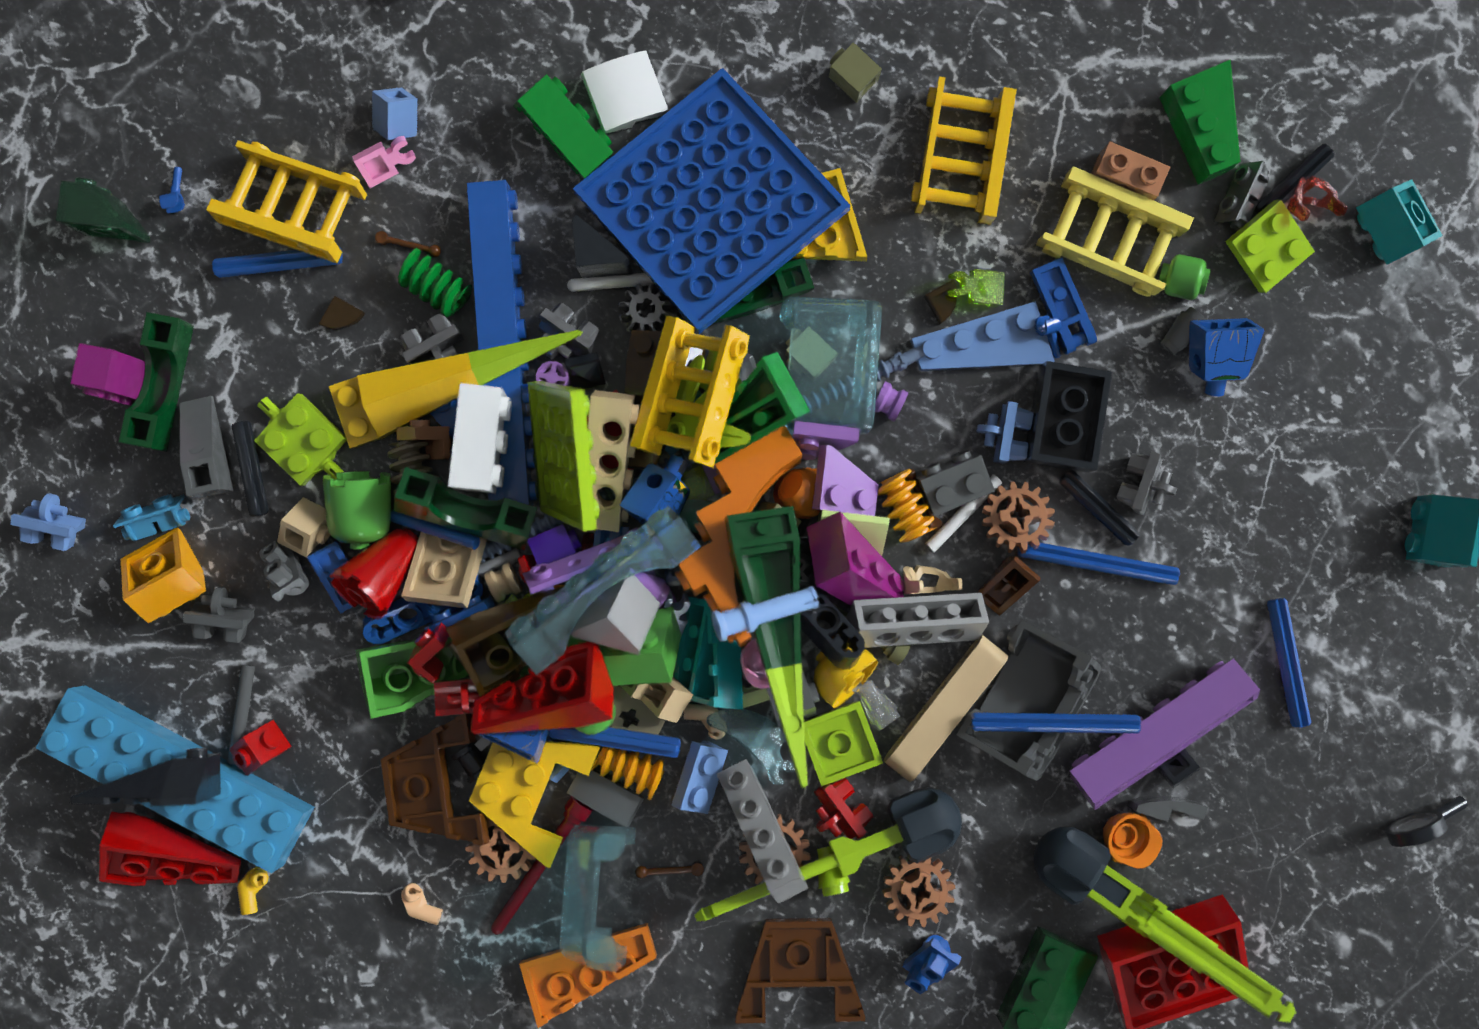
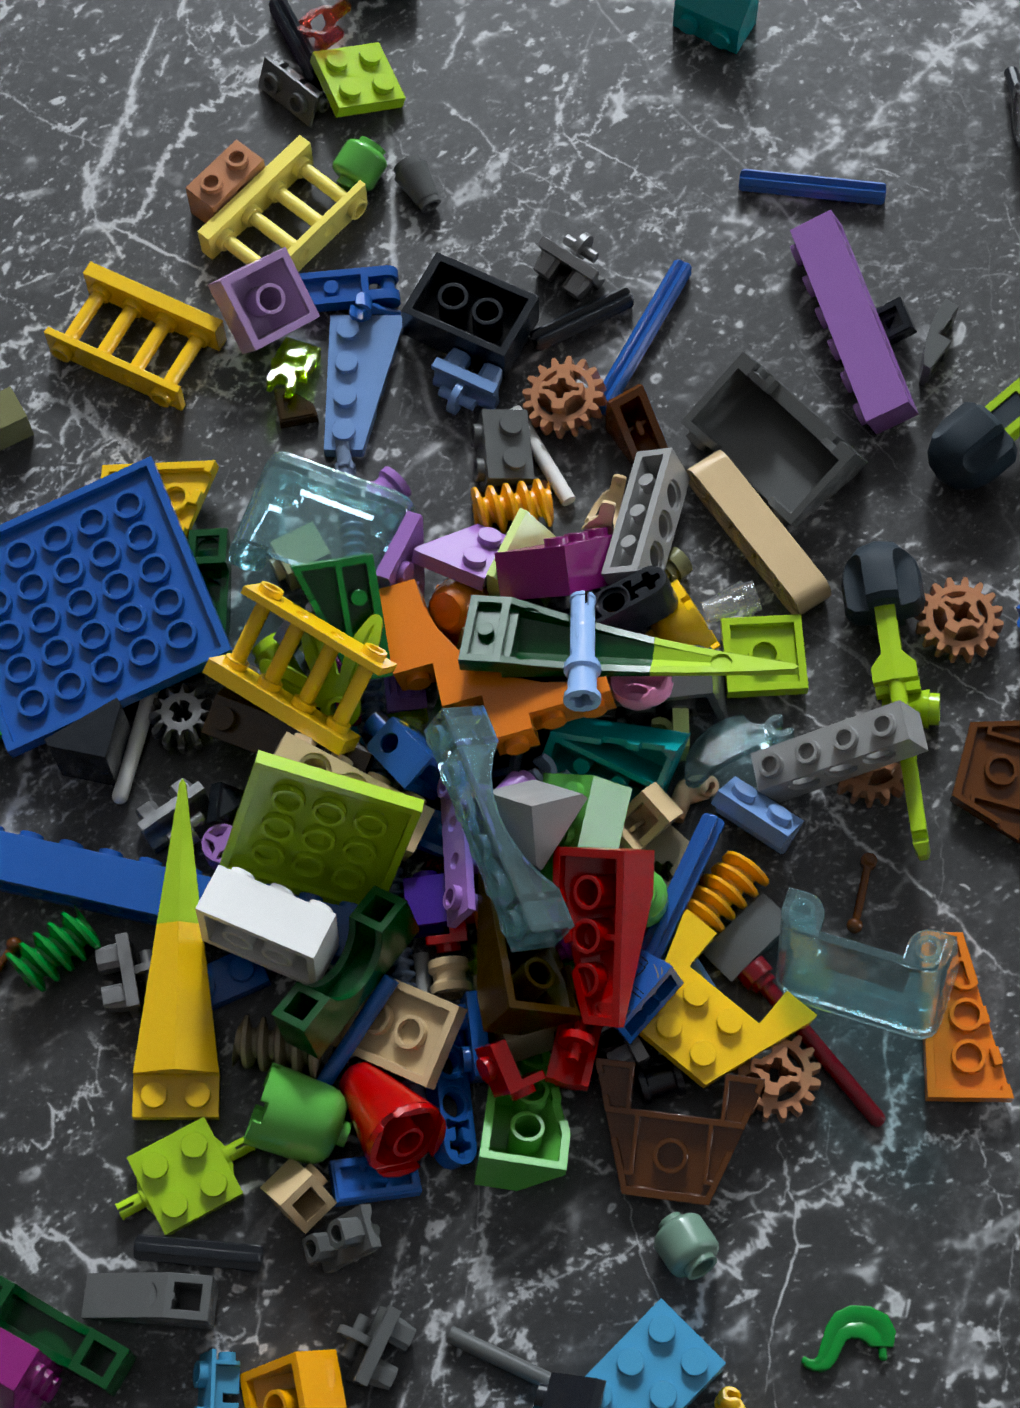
camera: 70 degrees left, 20 degrees down
red bracket [229,719,292,776] -> none
dark brown tile [319,296,366,330] -> none
nougat bracket [397,420,451,460] -> none
light nougat arm [401,883,443,925] -> none
red hips [814,778,874,839] -> none
blue axle [971,712,1141,733] -> none
orange hat [1103,812,1163,869] -> none
green wedge [1159,59,1241,185] -> none
blue torso [1189,318,1264,396] -> none
none -> lavender slope [208,247,320,354]
none -> sand green head [654,1212,719,1280]
none -> green piece [801,1305,896,1373]

